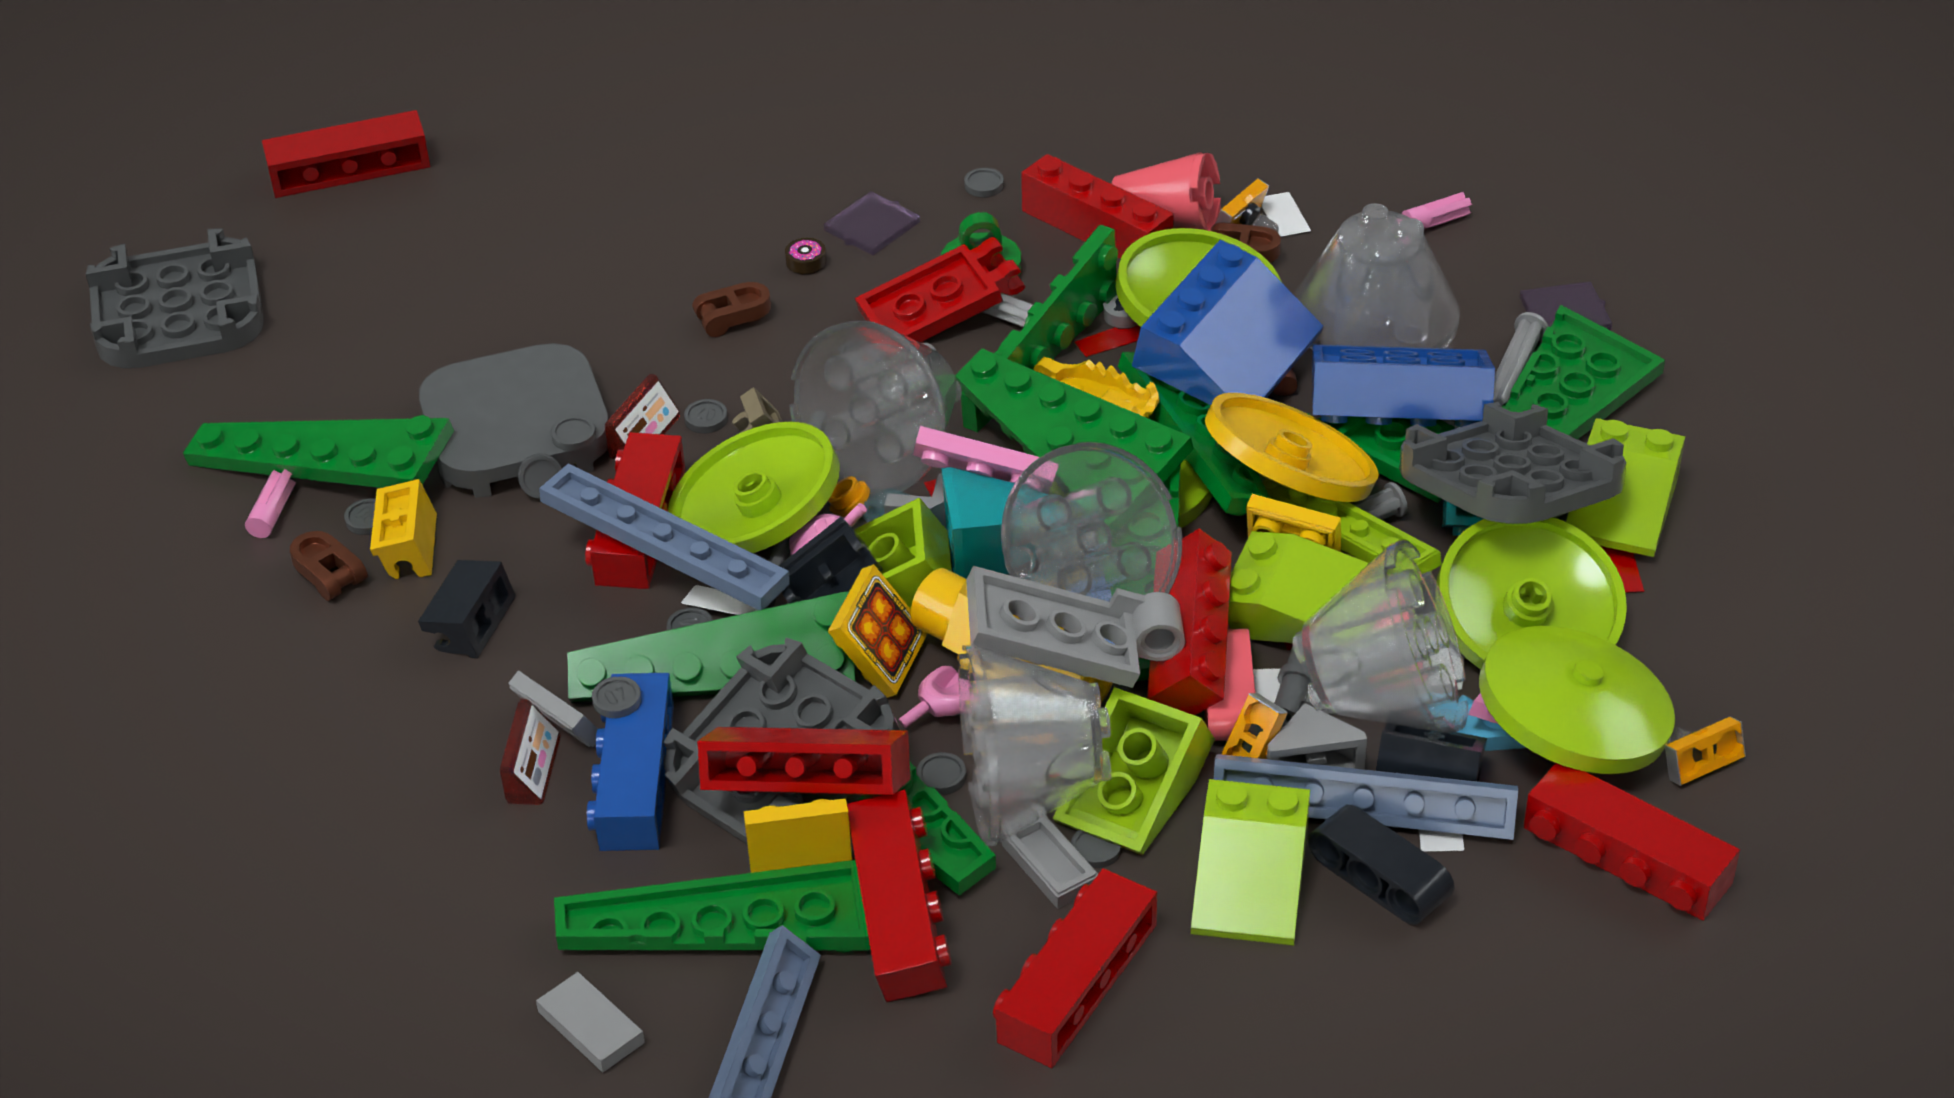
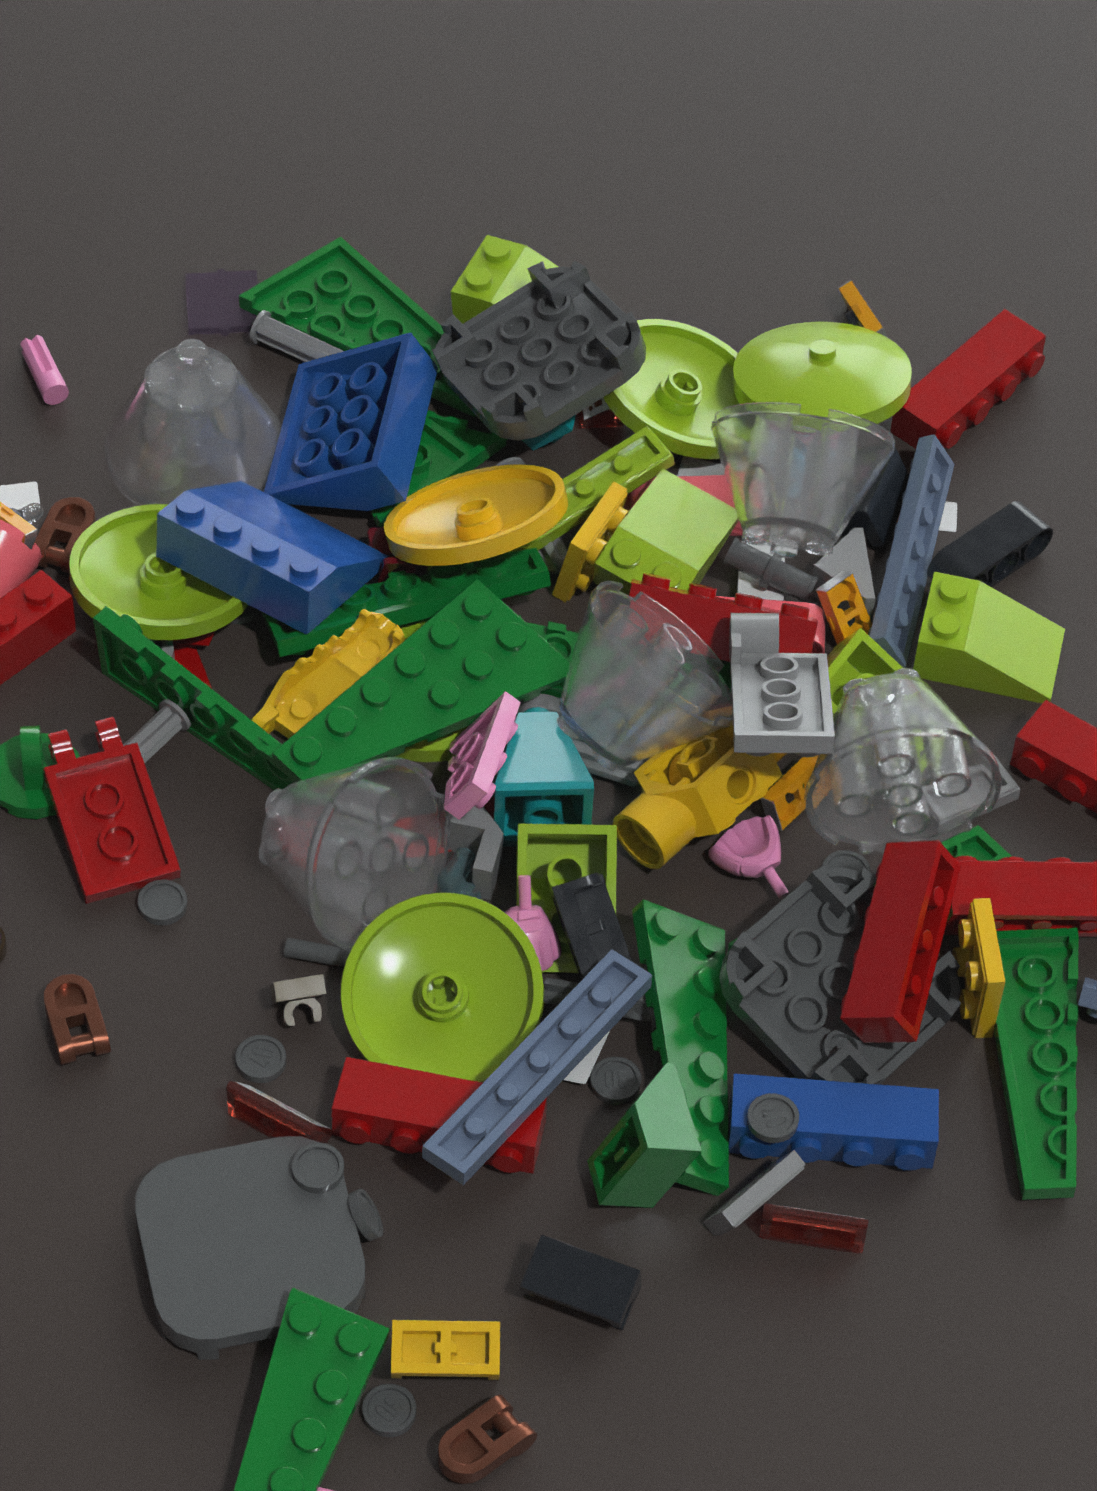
camera: 90 degrees left, 10 degrees up
tile [828,564,928,698] -> none
none -> green slope [587,1063,702,1208]

